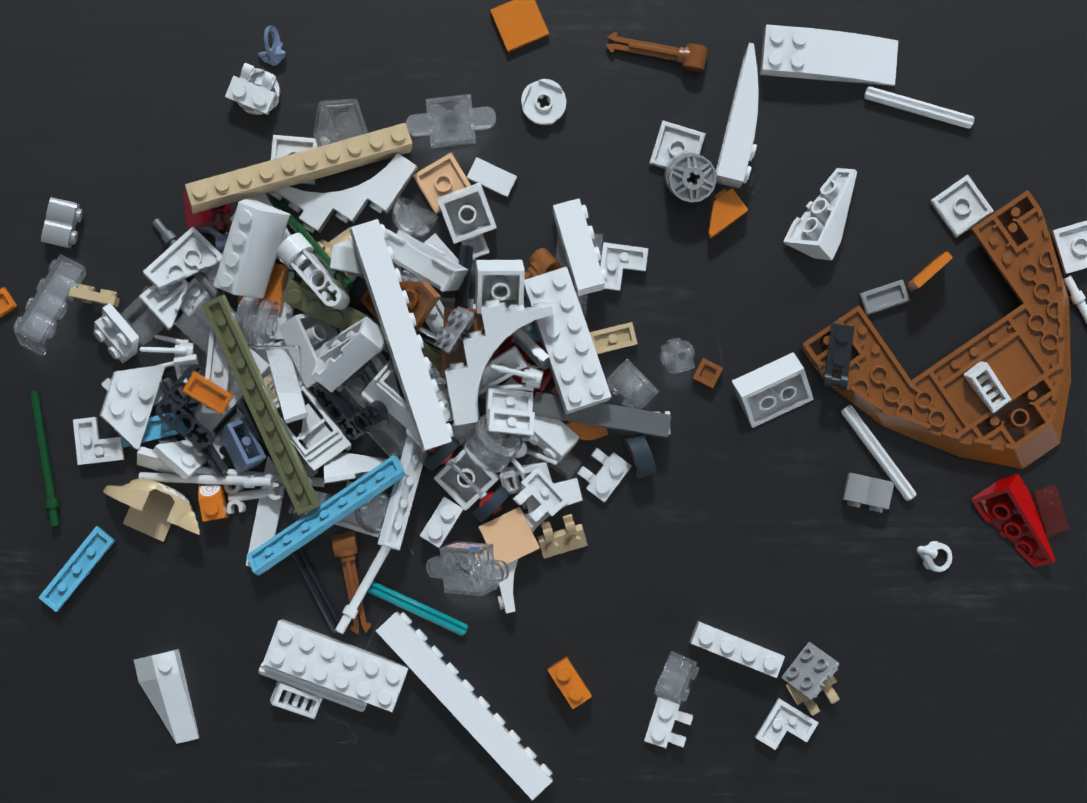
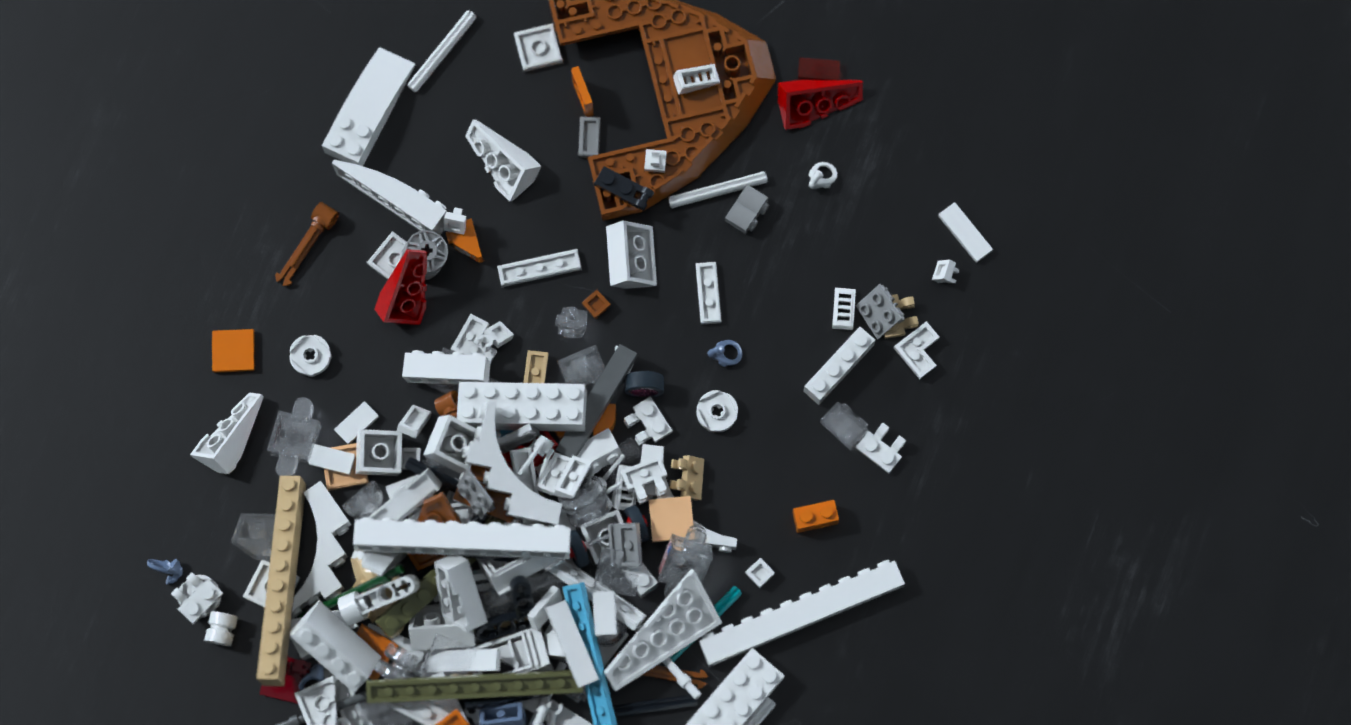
camera: 65 degrees left, 10 degrees down
none -> white wedge [190,393,264,474]
none -> white wheel [204,611,238,647]
none -> white tile [309,444,356,475]
none -> red wedge [375,249,427,325]
none -> white tile [397,405,432,438]
none -> white tile [444,207,466,235]
none -> white plate [476,321,514,352]
none -> white tile [497,249,582,287]
none -> white tile [527,586,563,631]
none -> white tile [545,600,599,688]
none -> clear plate [593,547,640,597]
none -> white tile [593,591,617,636]
none -> white wing [604,568,722,691]
none -> light grey plate [608,523,642,567]
none -> white tile [644,149,667,173]
none -> white tile [696,262,721,325]
none -> white plate [696,390,738,433]
none -> sand blue piece [707,340,742,367]
none -> white plate [745,558,775,588]
none -> white slope [832,288,856,330]
none -> white tile [932,260,959,283]
none -> white tile [938,202,993,263]

